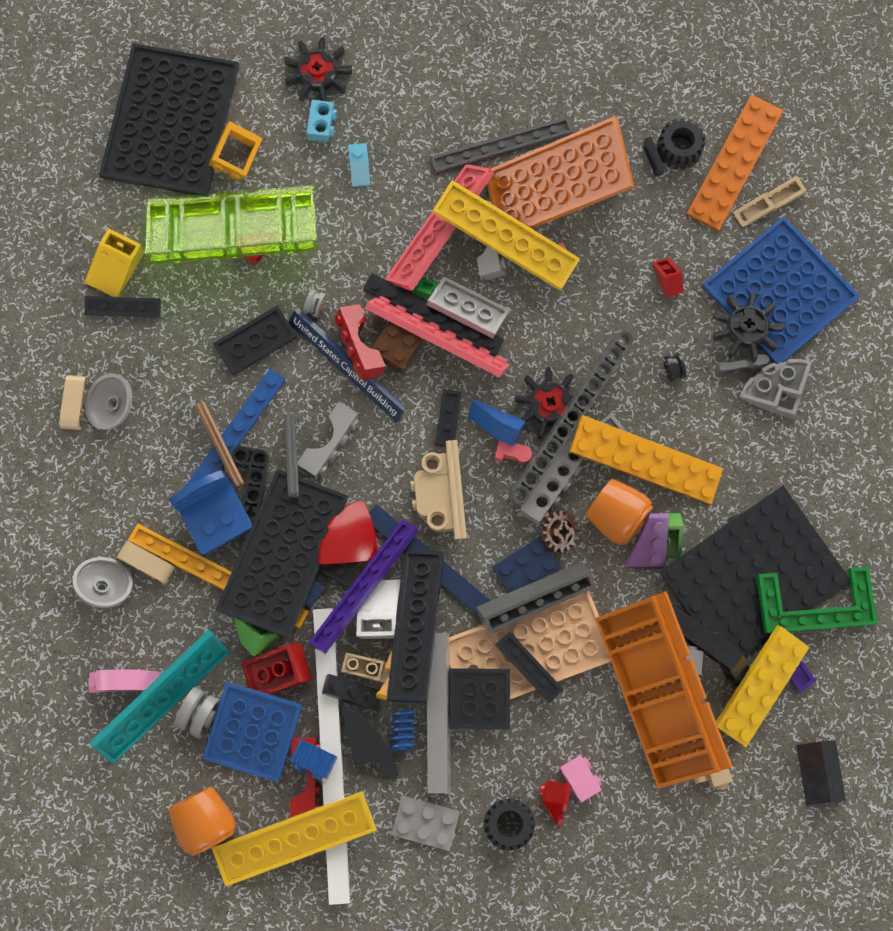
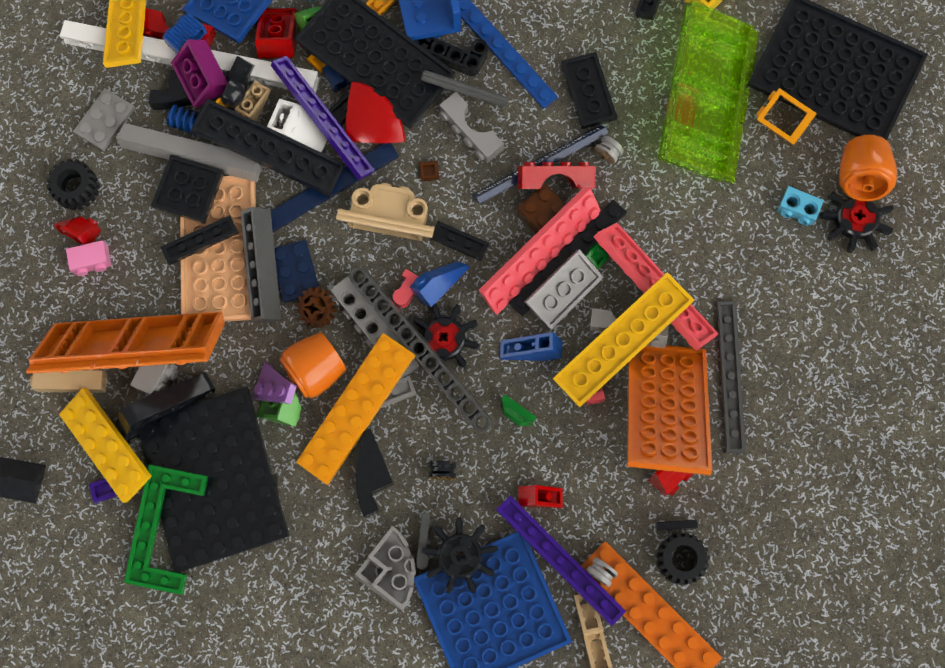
camera: 115 degrees right, 0 degrees up
medium nougat axle [195,401,244,488] -> none
medium azure slope [348,143,371,187] -> none
none -> magenta slope [171,40,228,108]
none -> black hair [222,78,246,108]
none -> black slope [356,429,394,518]
none -> reddish brown tile [419,161,439,181]
none -> dark purple plate [496,496,626,626]
none -> blue slope [500,332,562,361]
none -> green slope [500,394,536,426]
none -> light grey wheel [586,557,618,587]
none -> orange piece [839,135,897,201]

